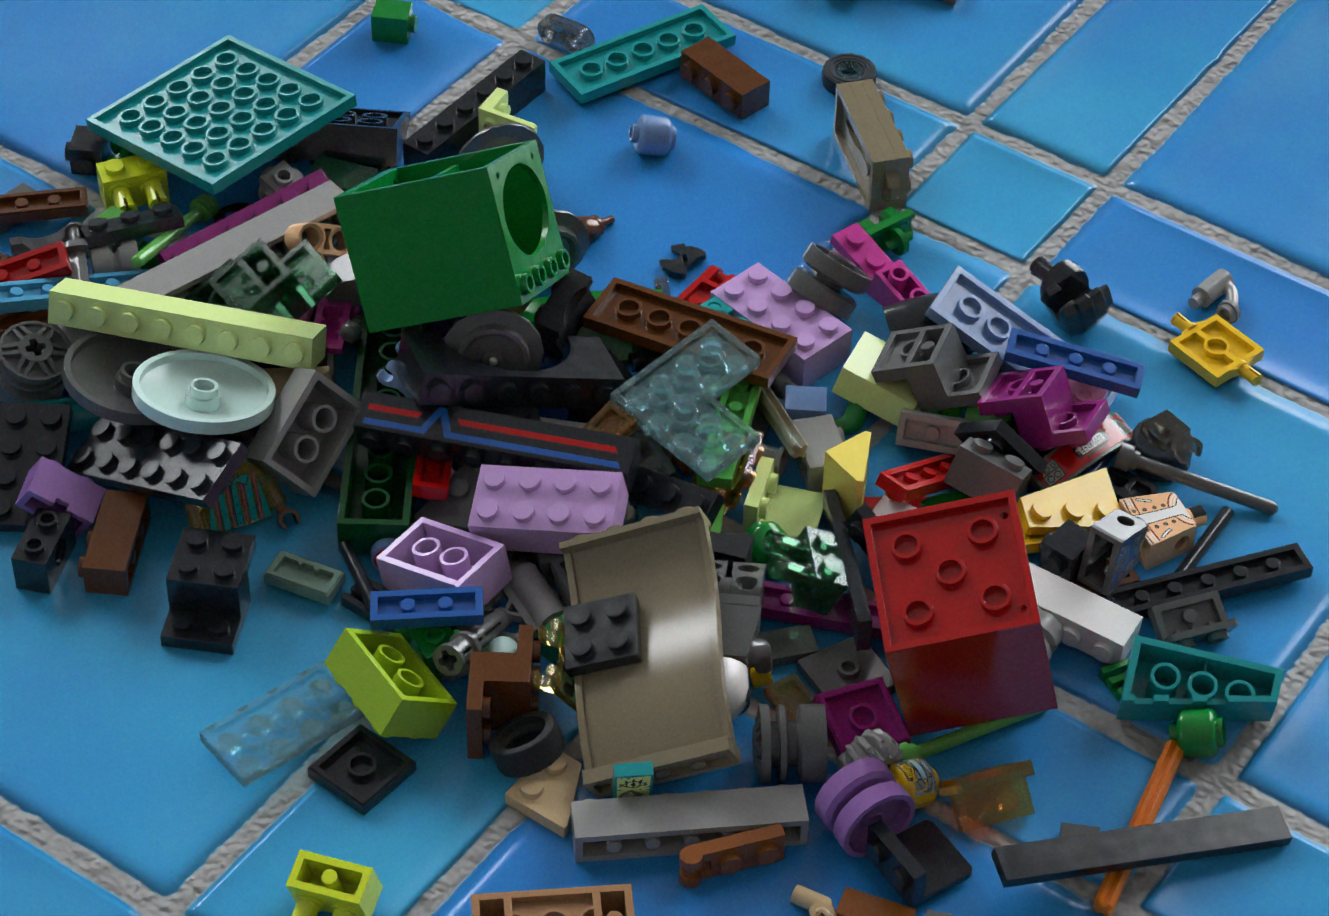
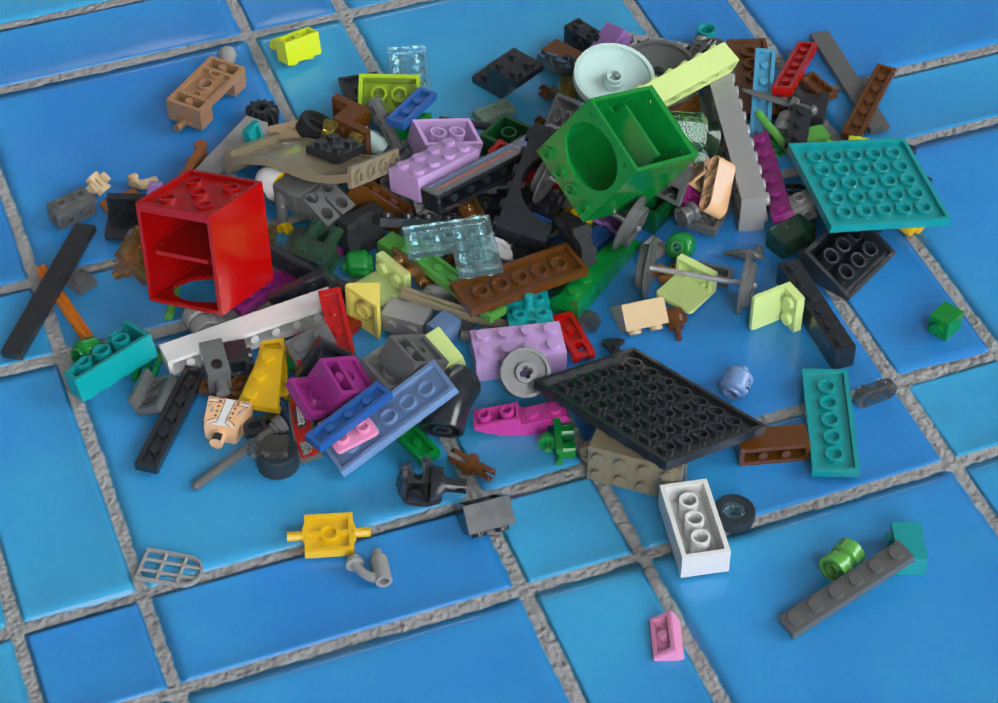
camera: 125 degrees right, 0 degrees up
black piece [1174,506,1234,573] -> none
none -> black gear [245,98,279,126]
none -> reddish brown arm [447,448,496,483]
none -> slope [452,493,516,538]
none -> black plate [533,348,767,471]
none -> tan slope [610,296,669,335]
none -> bright pink slope [649,610,684,661]
none -> white brick [658,478,731,578]

